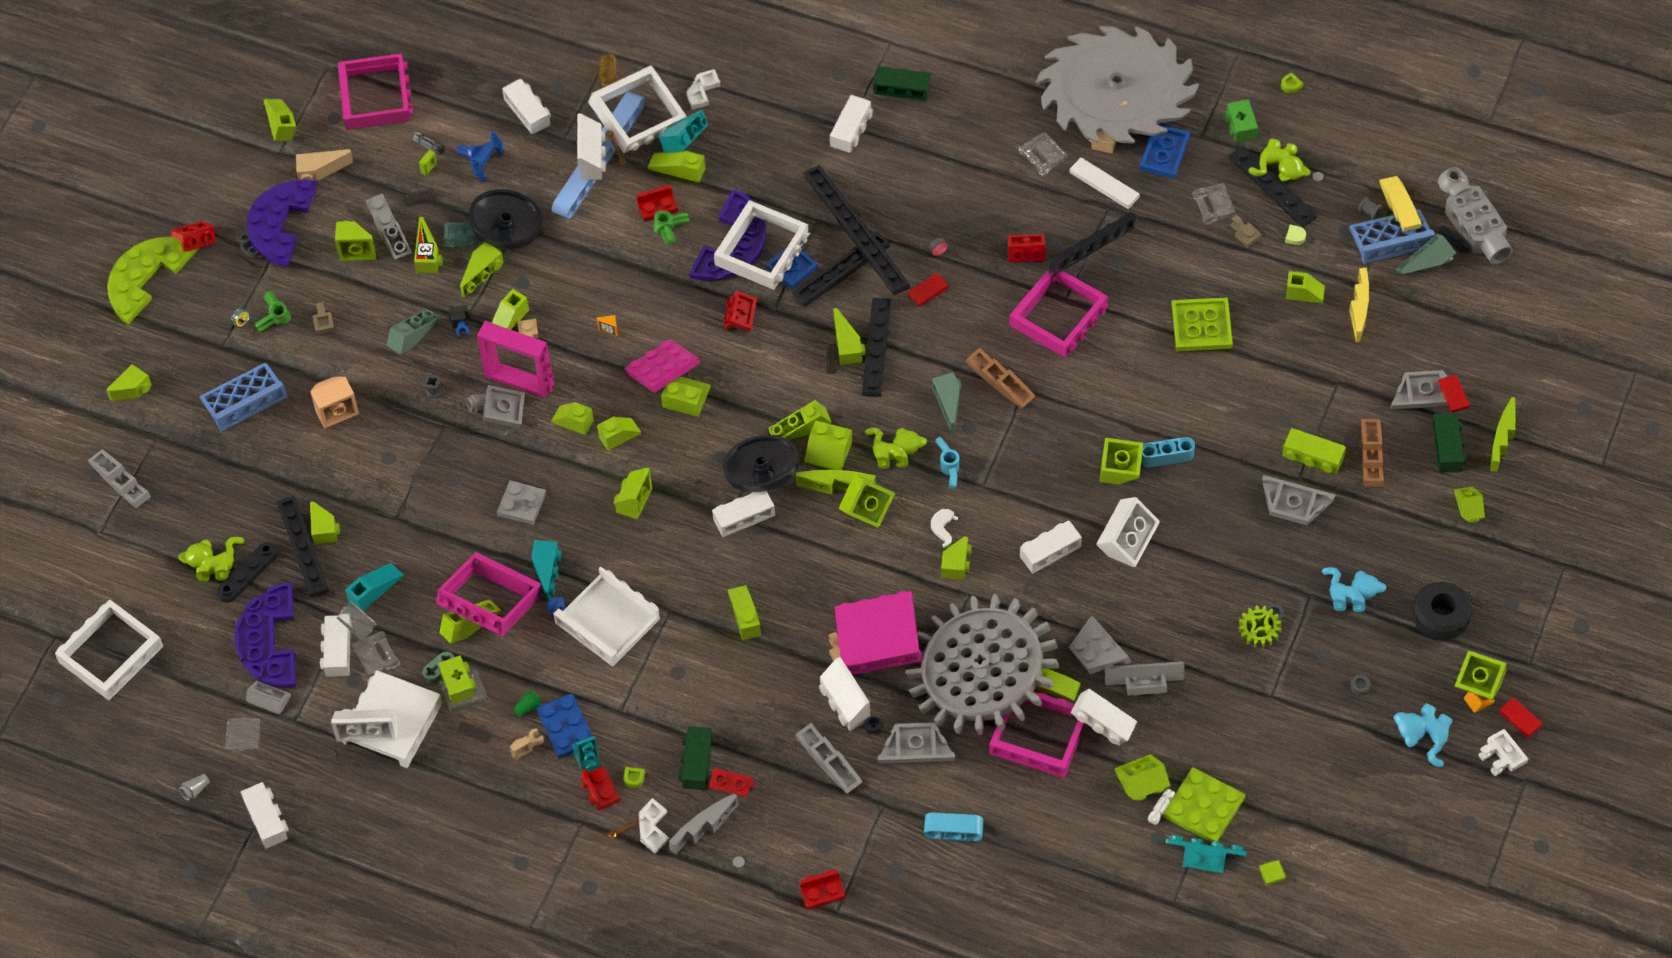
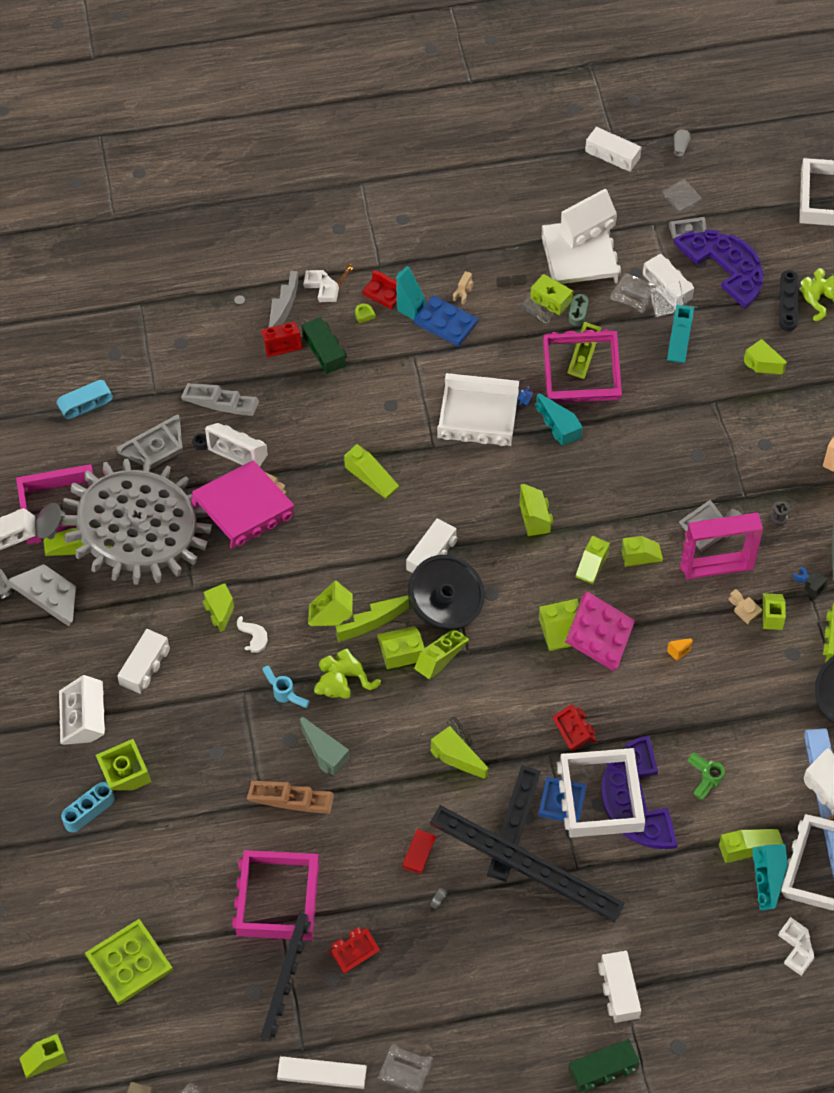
camera: 145 degrees right, 0 degrees up
black plate [276,495,329,598] -> none
light grey hinge [497,481,546,525] -> none
green cone [512,689,542,718] -> none
red bracket [636,185,679,222] -> none
red bracket [799,870,846,910] -> none
black plate [862,298,891,397] -> none
none -> dark grey dish [35,503,65,539]

